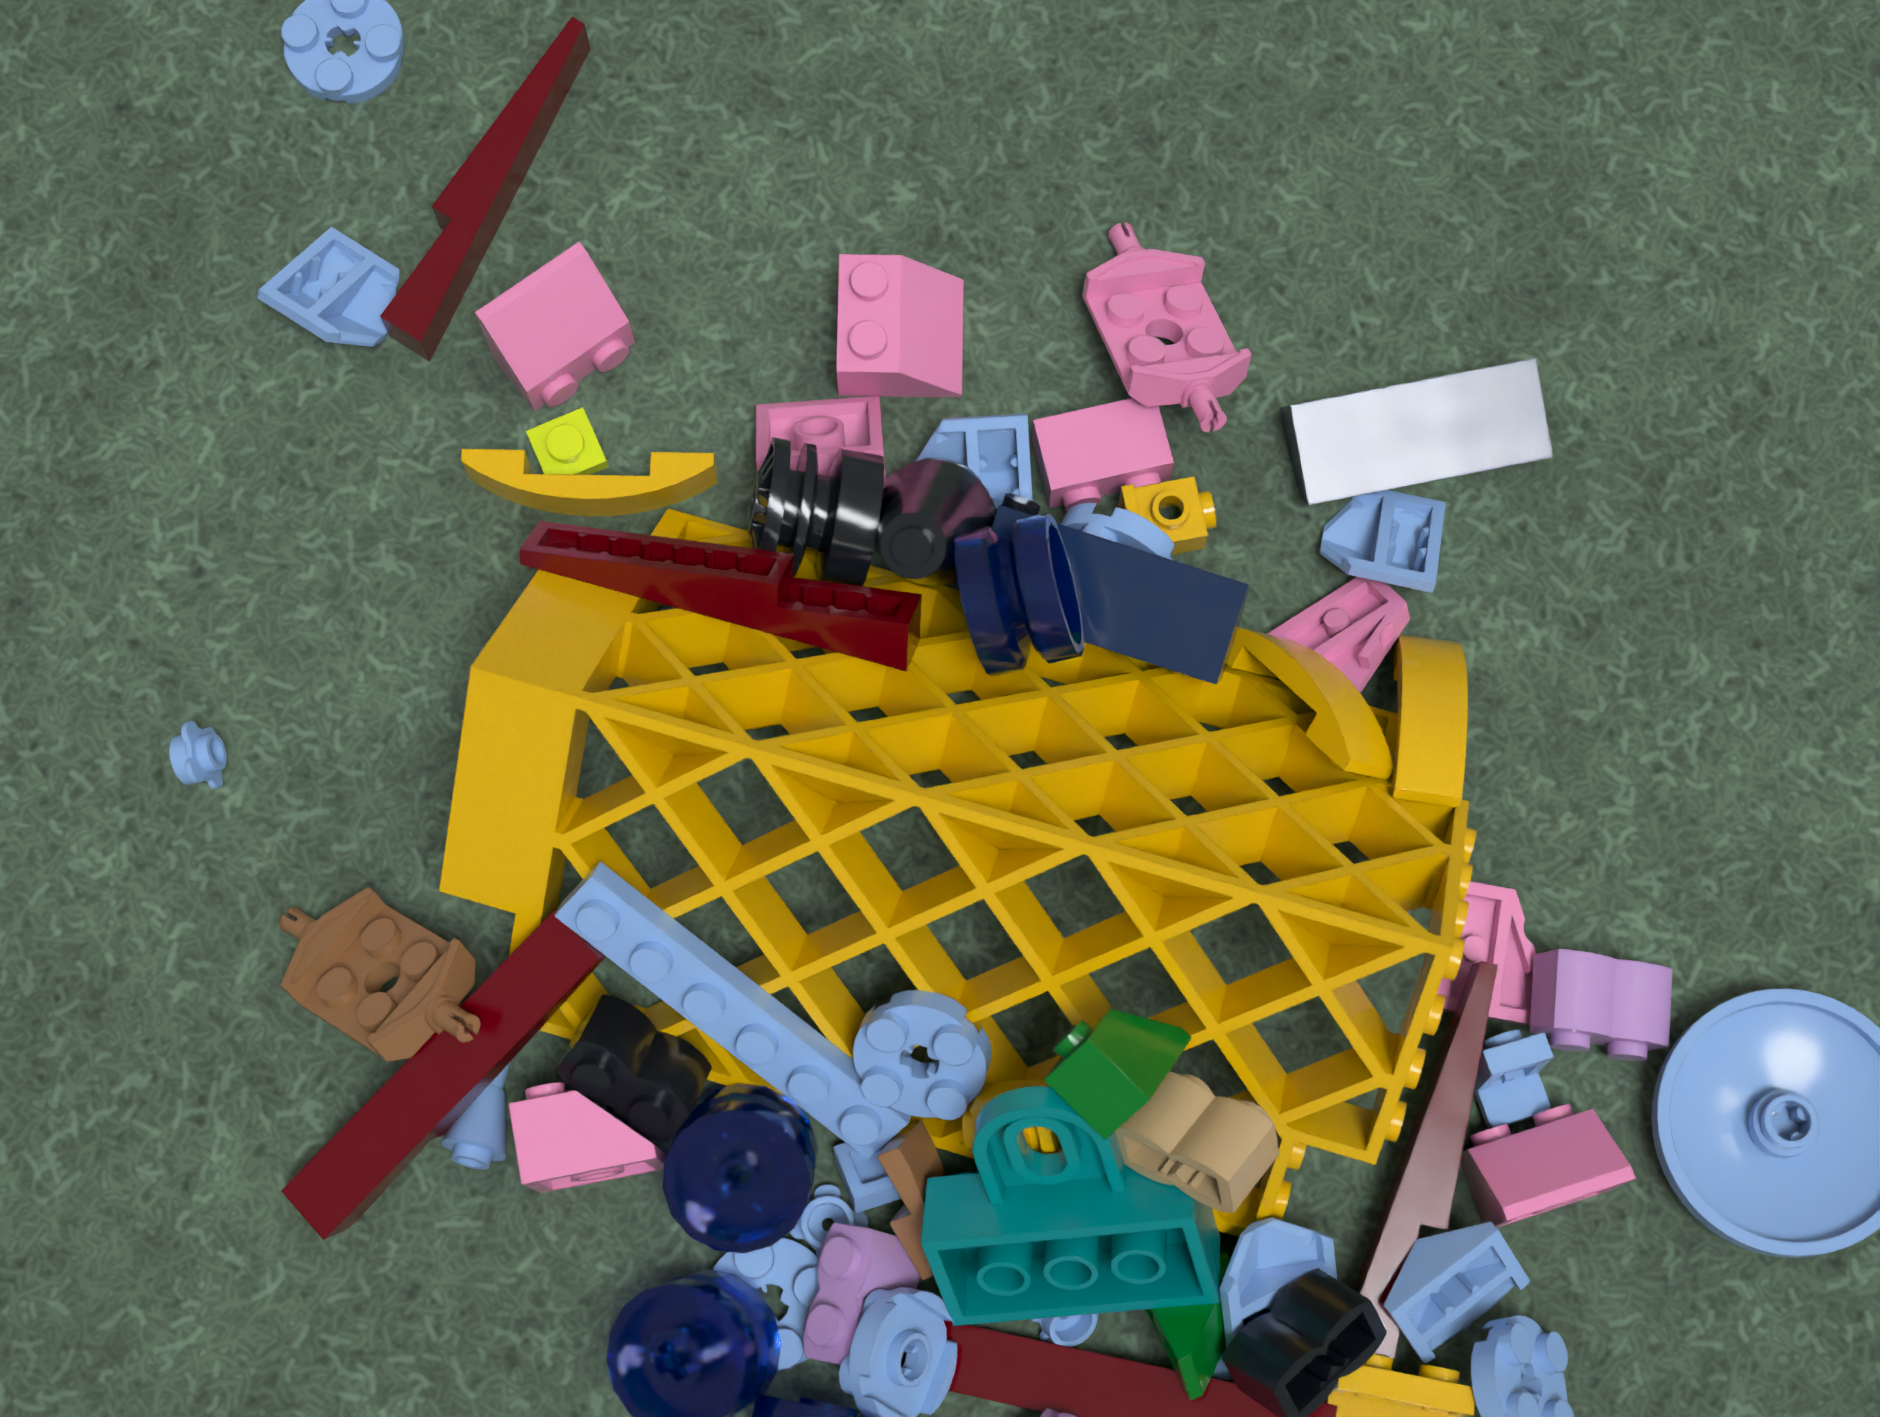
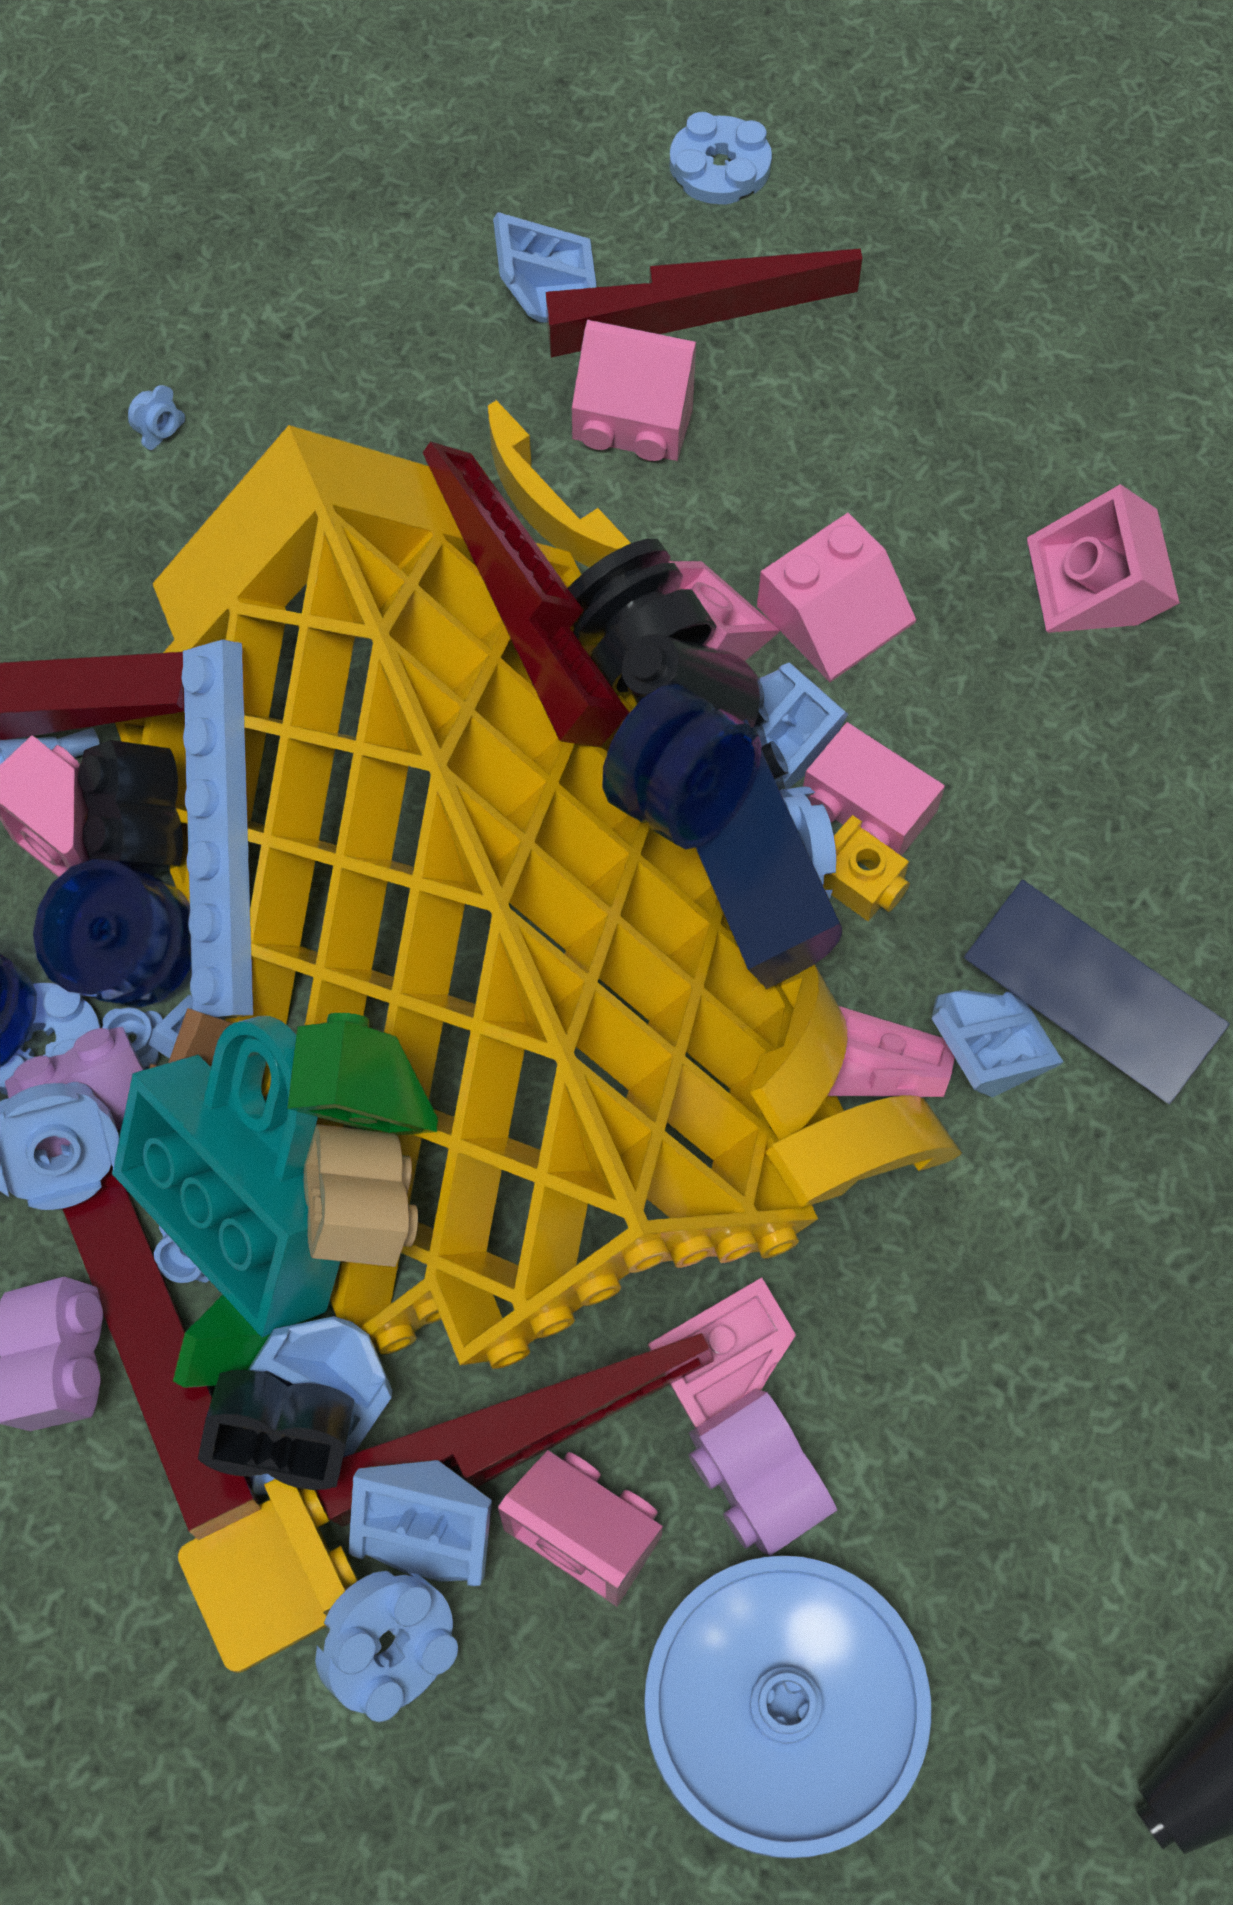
camera: 50 degrees right, 10 degrees down
medium nougat plate [280,887,480,1062] -> none
neon yellow plate [526,407,609,475] -> none
light blue plate [853,990,991,1120] -> none
bright pink plate [1082,223,1252,432] -> none
light blue bracket [1474,1030,1554,1129] -> none
none -> bright pink slope [1027,484,1180,633]

